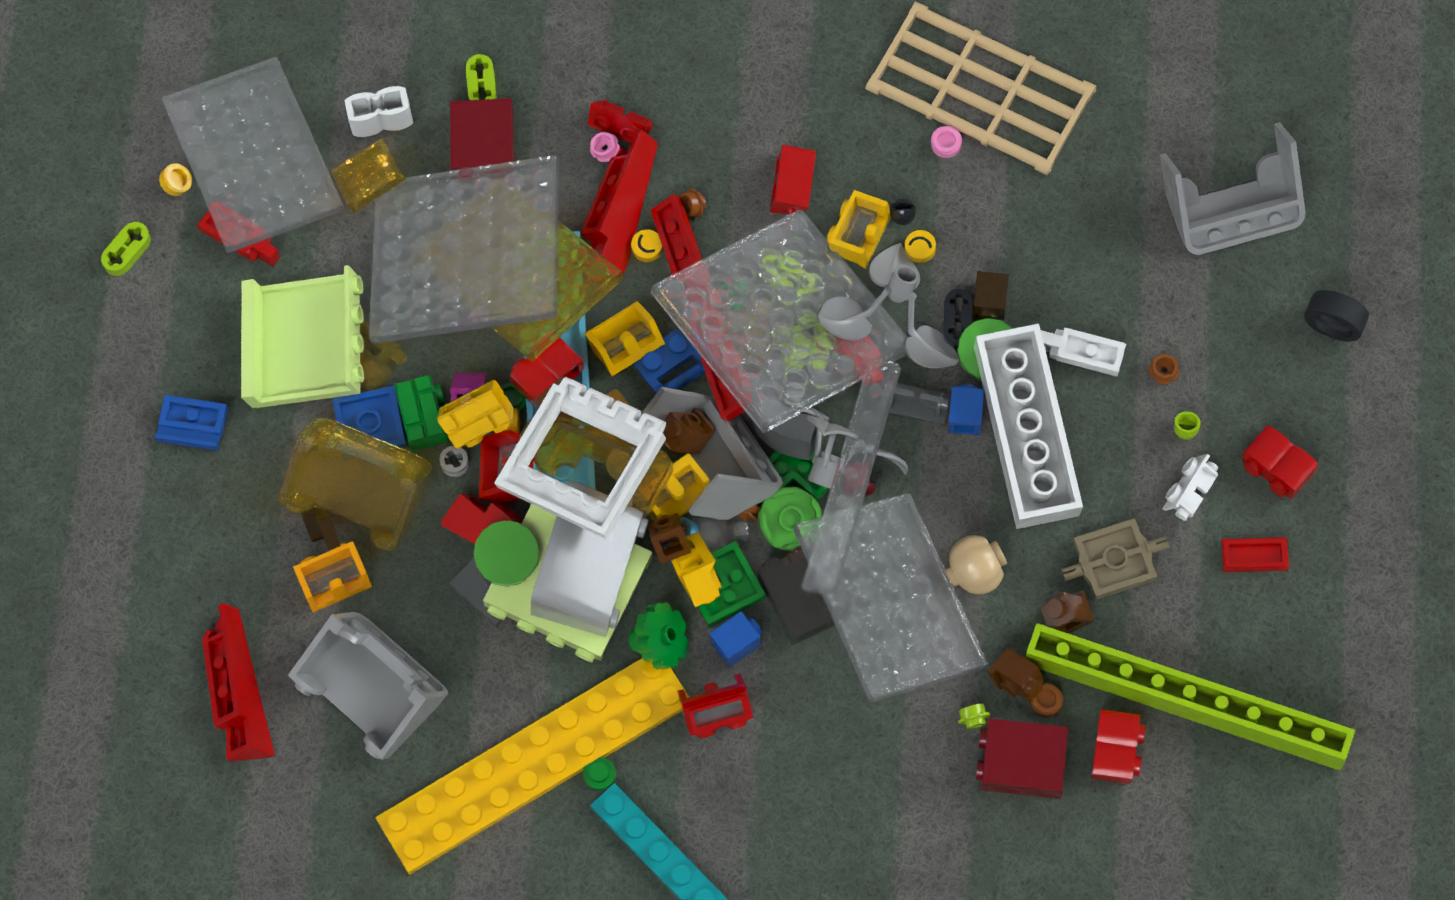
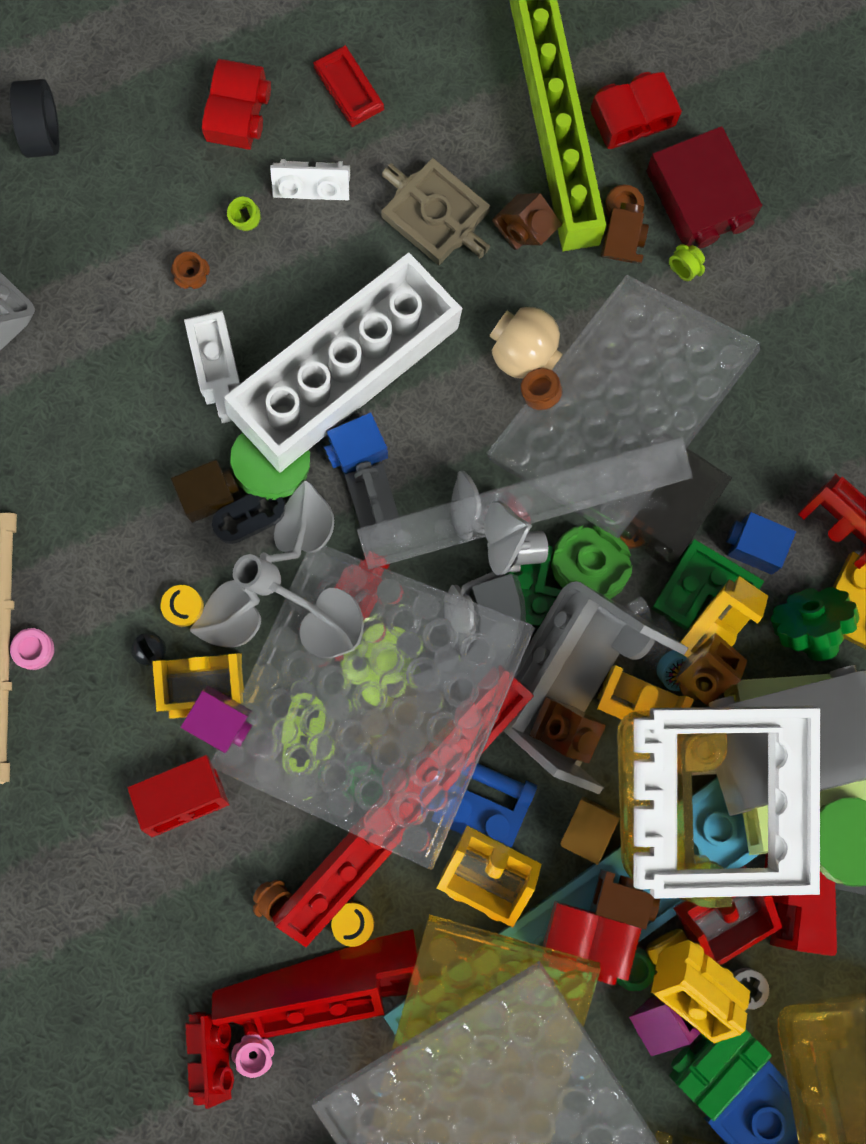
camera: 130 degrees left, 10 degrees up
none -> magenta brick [180,685,253,754]
none -> dark orange tile [521,368,562,410]

